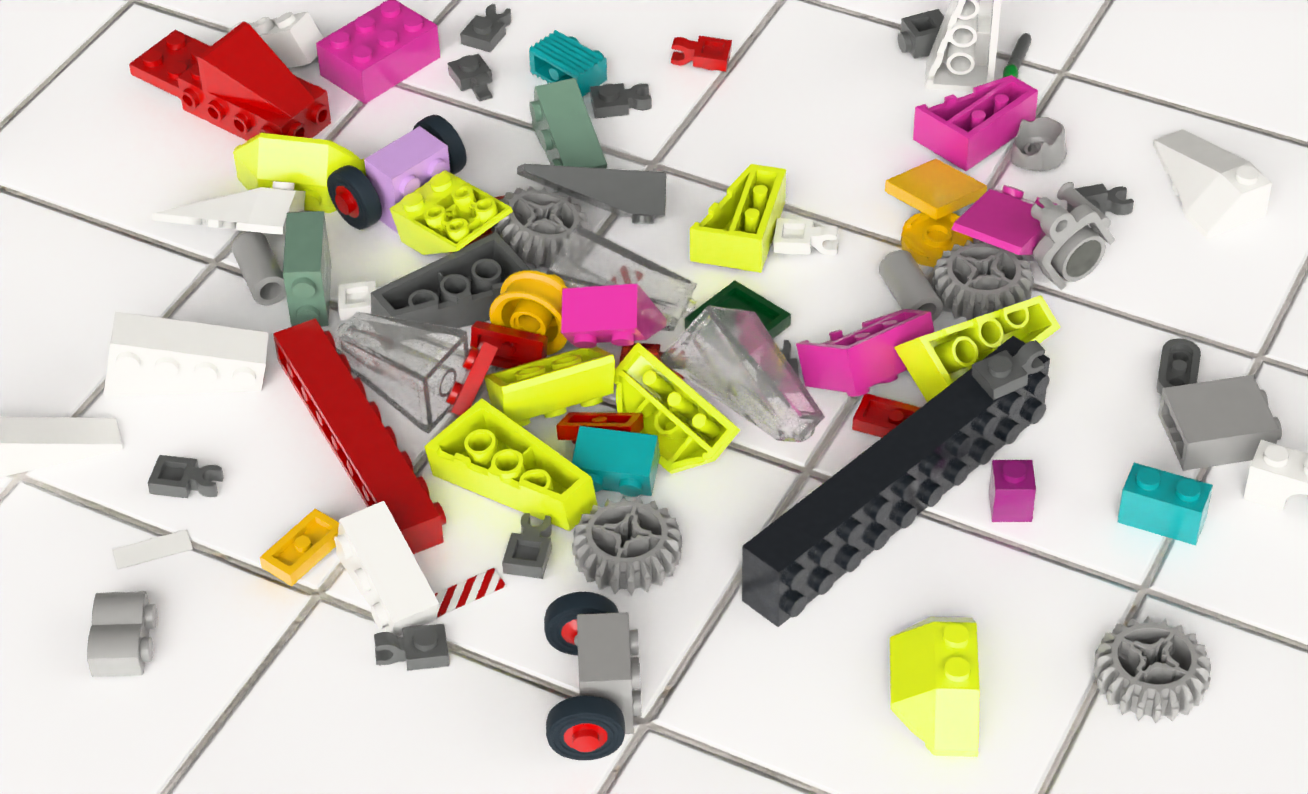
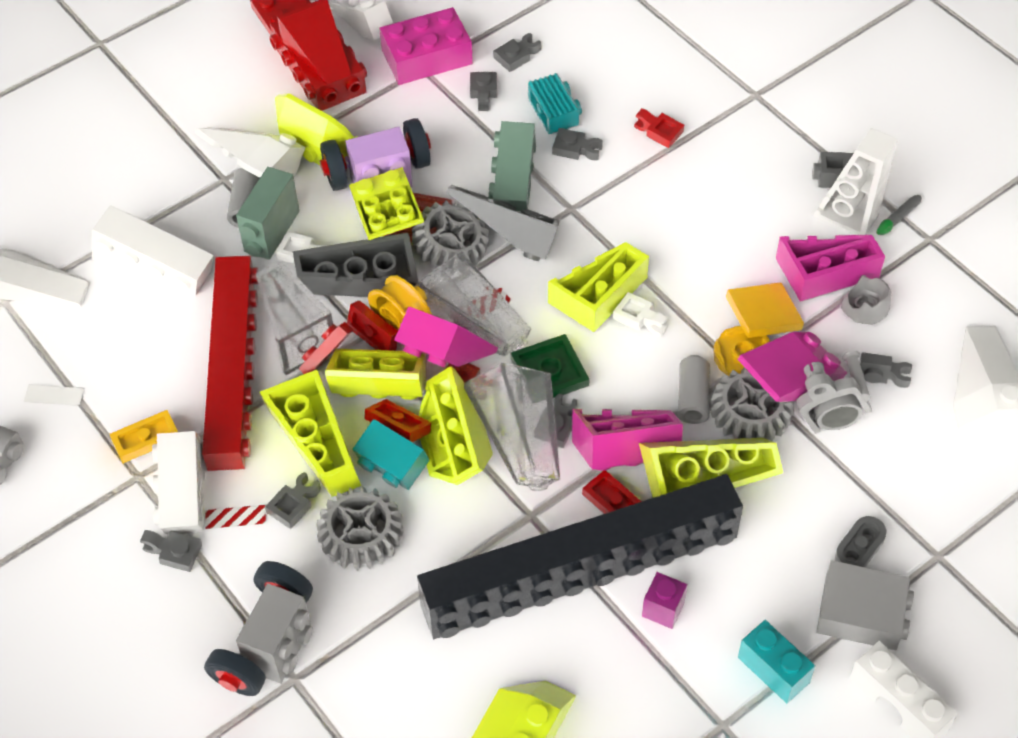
camera: 25 degrees right, 10 degrees up
dark grey plate [147,455,224,498] -> none
dark grey plate [972,340,1045,400] -> none

